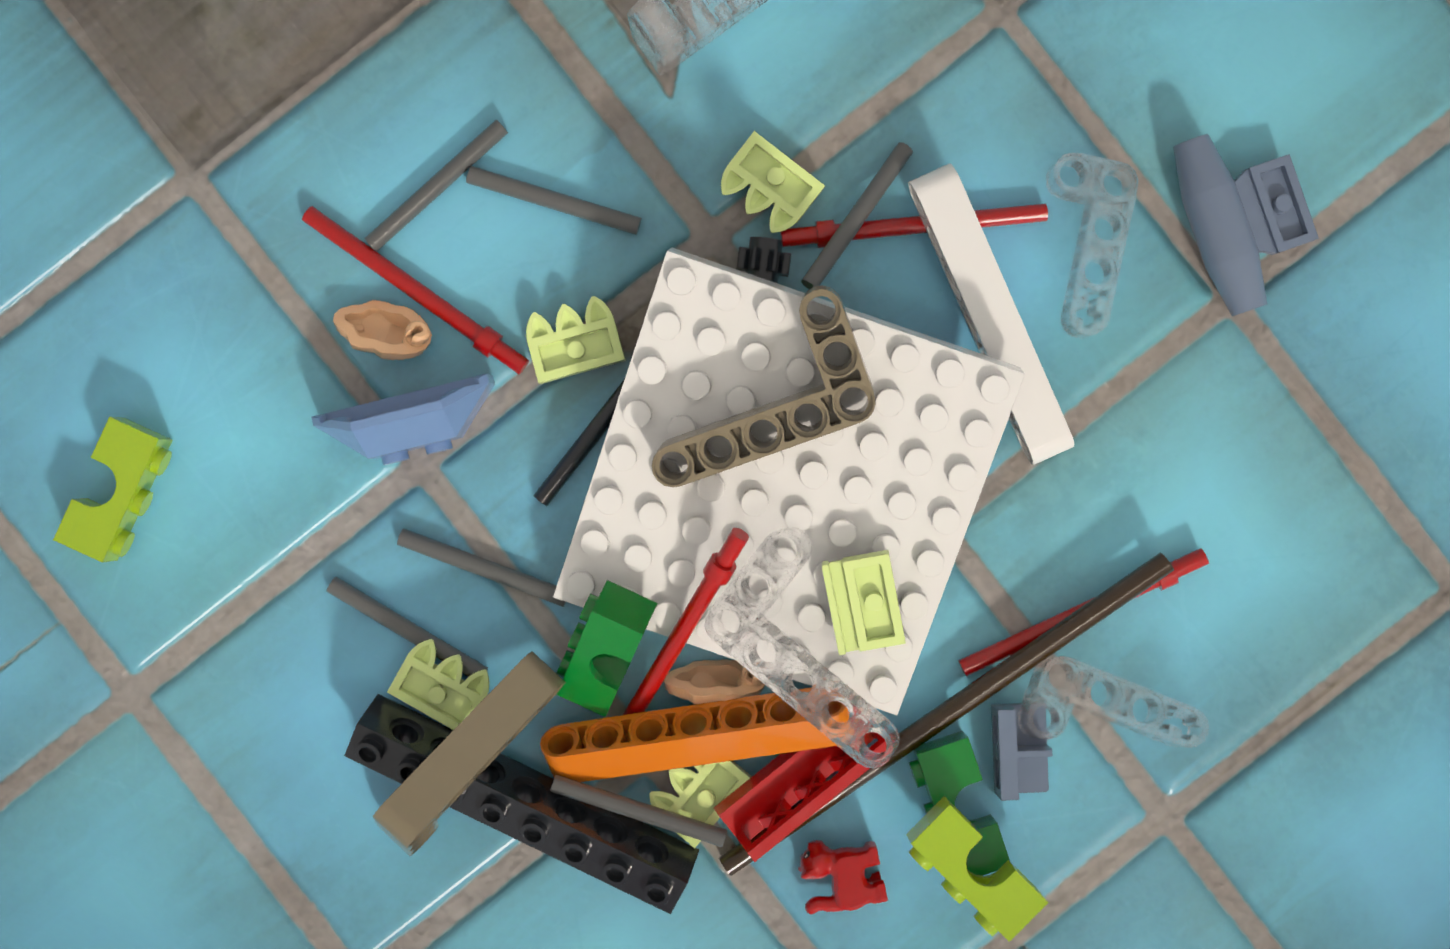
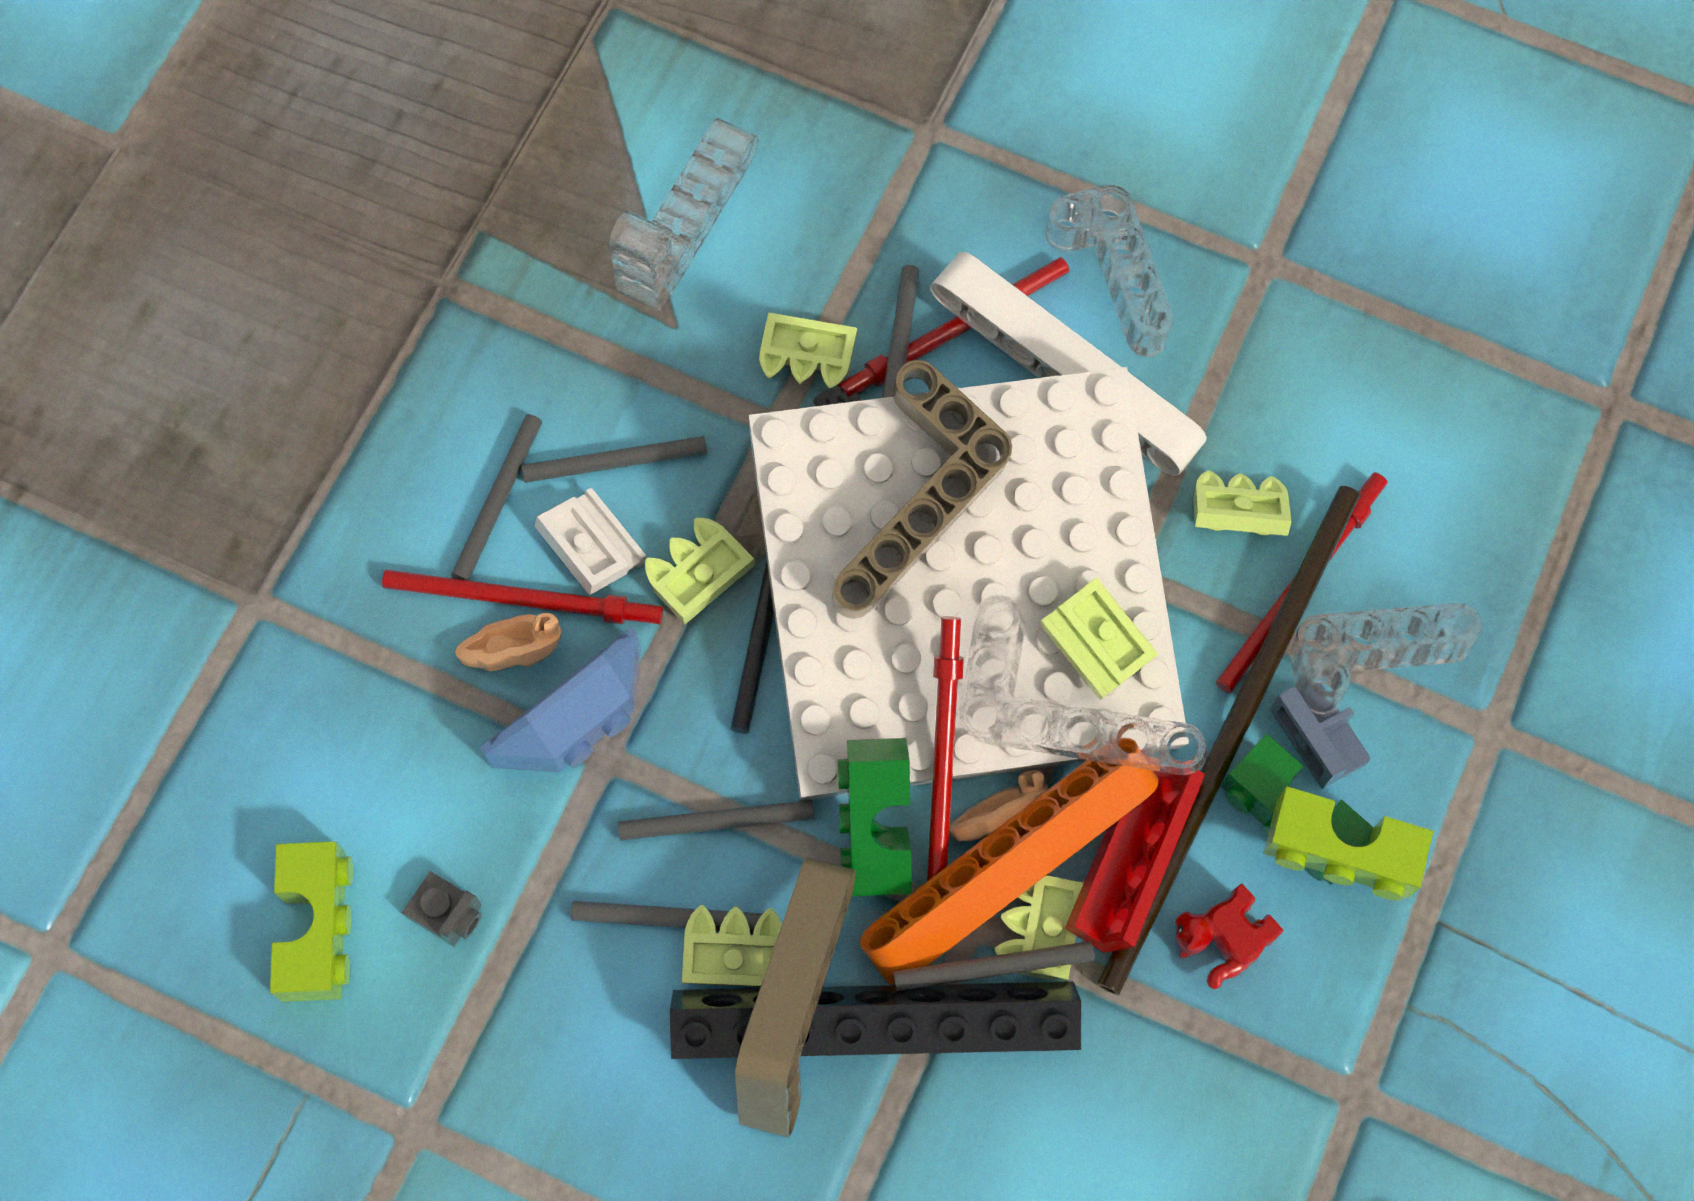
camera: 30 degrees left, 20 degrees down
sand blue plate [1173,134,1319,316] -> none
none -> dark grey bracket [402,871,482,947]
none -> white plate [534,488,647,595]
none -> yellowish green plate [1193,470,1291,536]

